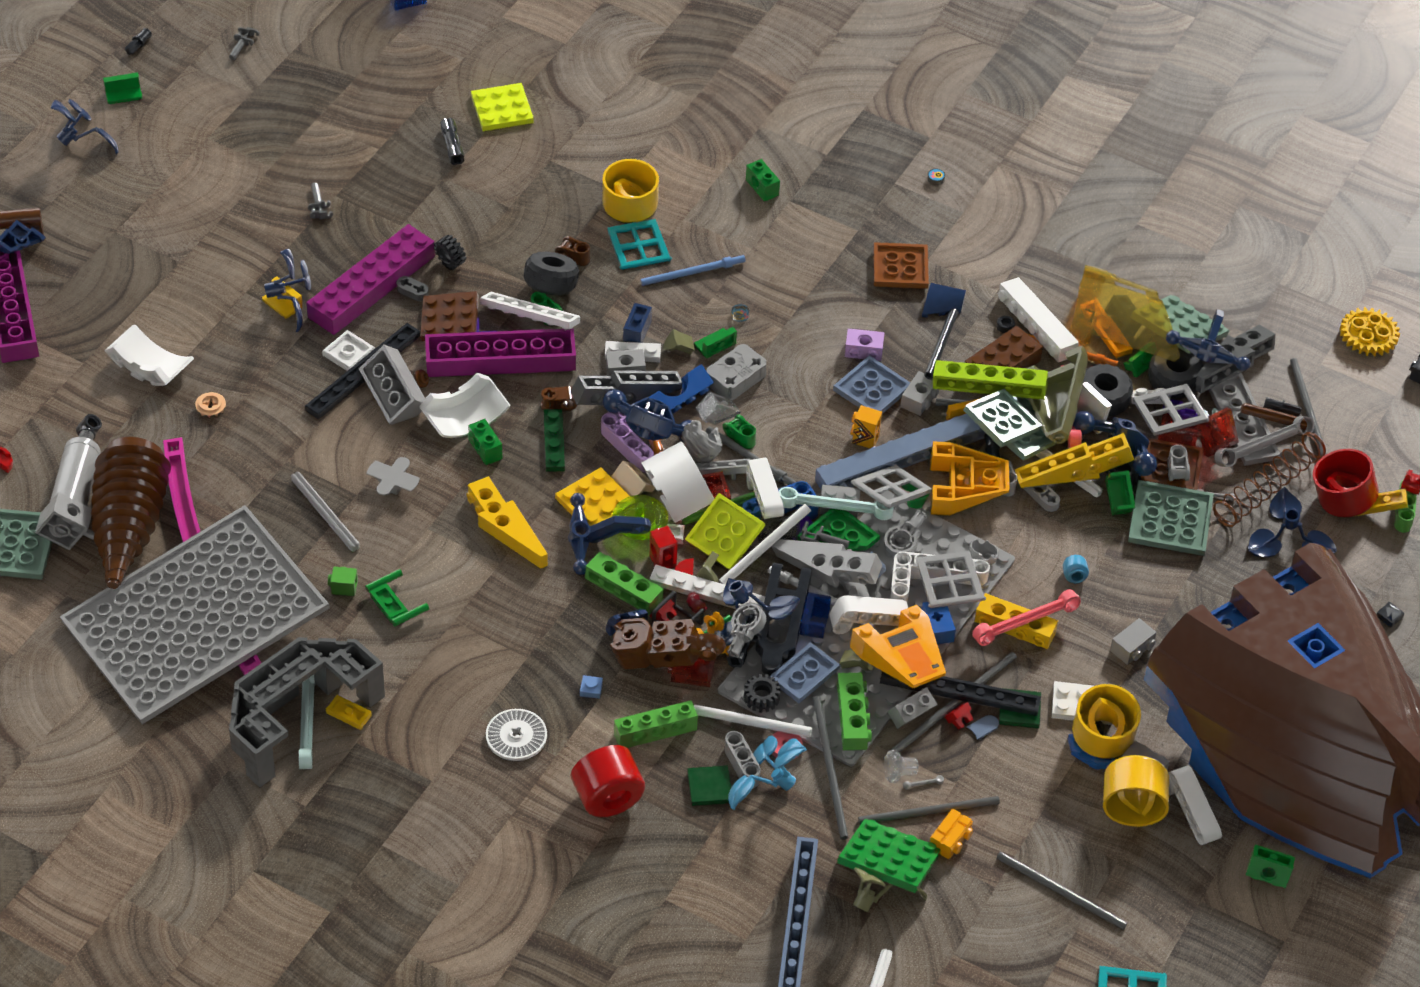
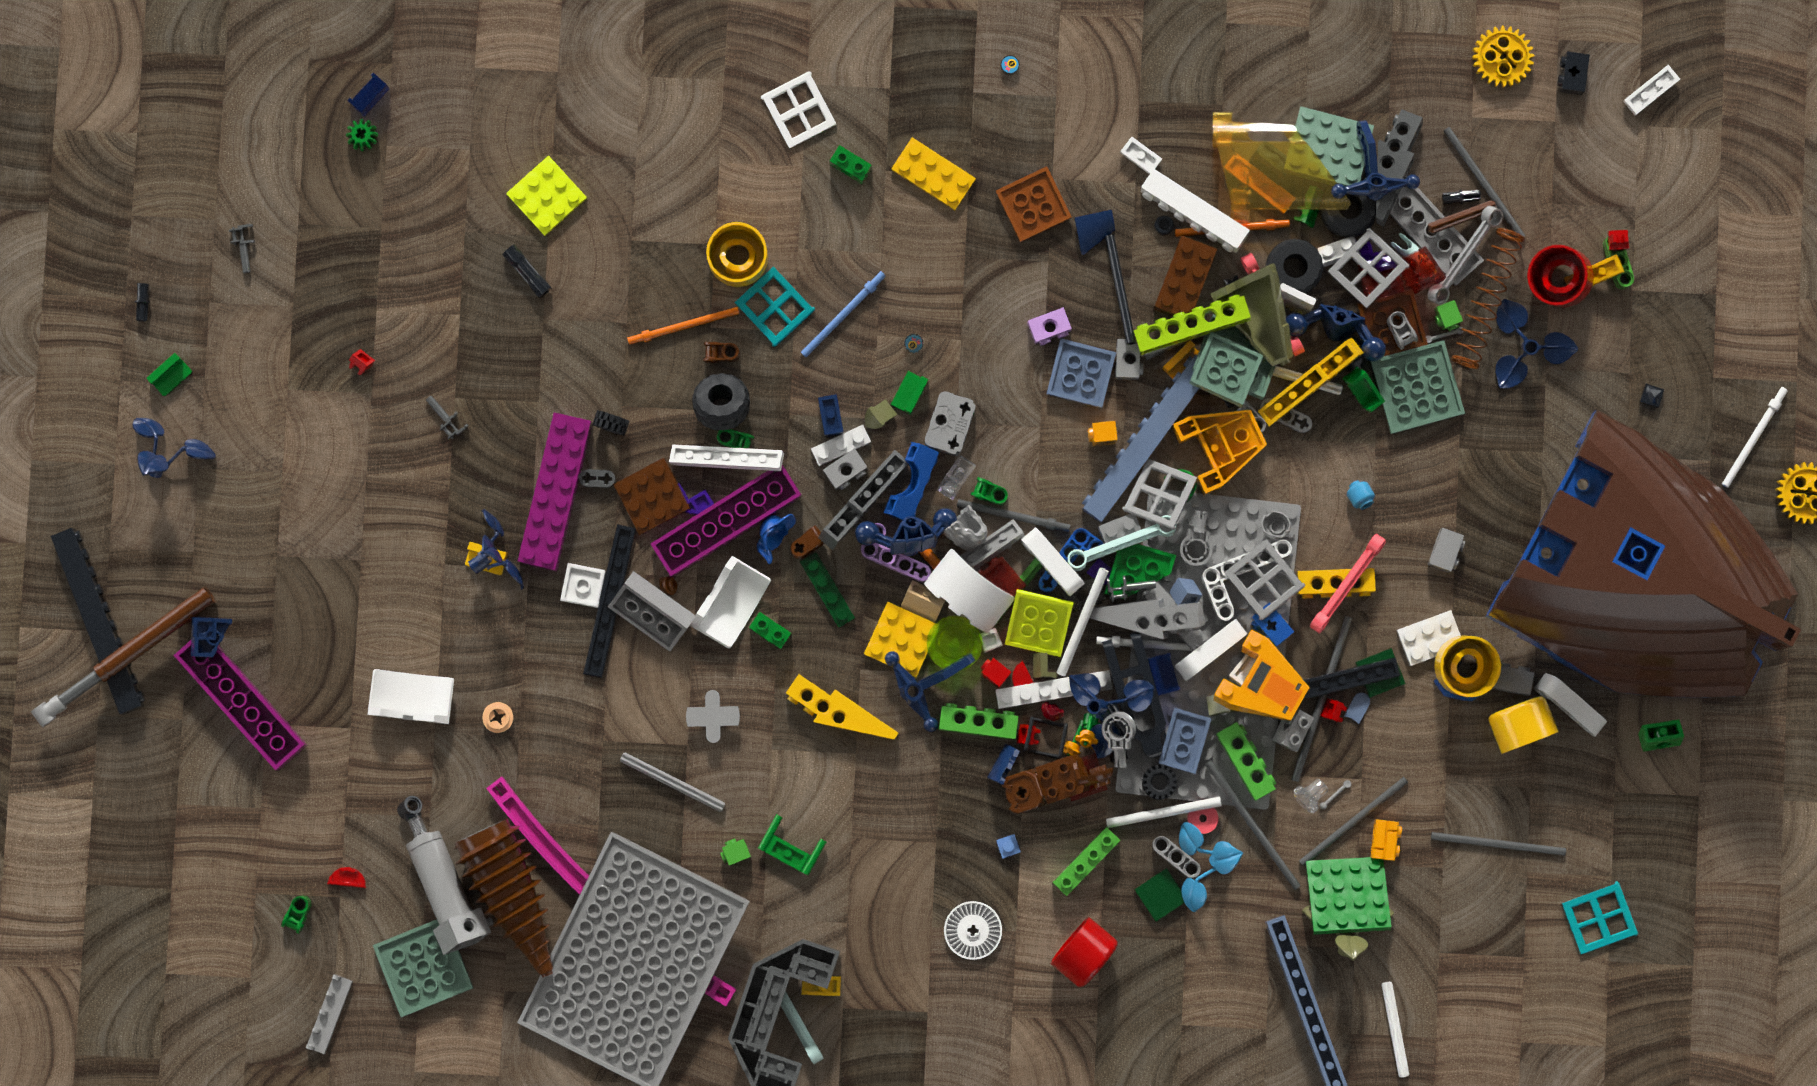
camera: 25 degrees left, 35 degrees up
none -> green gear [346,119,379,152]
none -> red tile [349,349,375,375]
none -> orange bar [627,307,739,345]
none -> blue hair [757,514,796,564]
none -> white window [761,72,836,149]
none -> yellow plate [891,137,976,211]
none -> white plate [1120,137,1162,174]
none -> bright green brick [1434,300,1463,331]

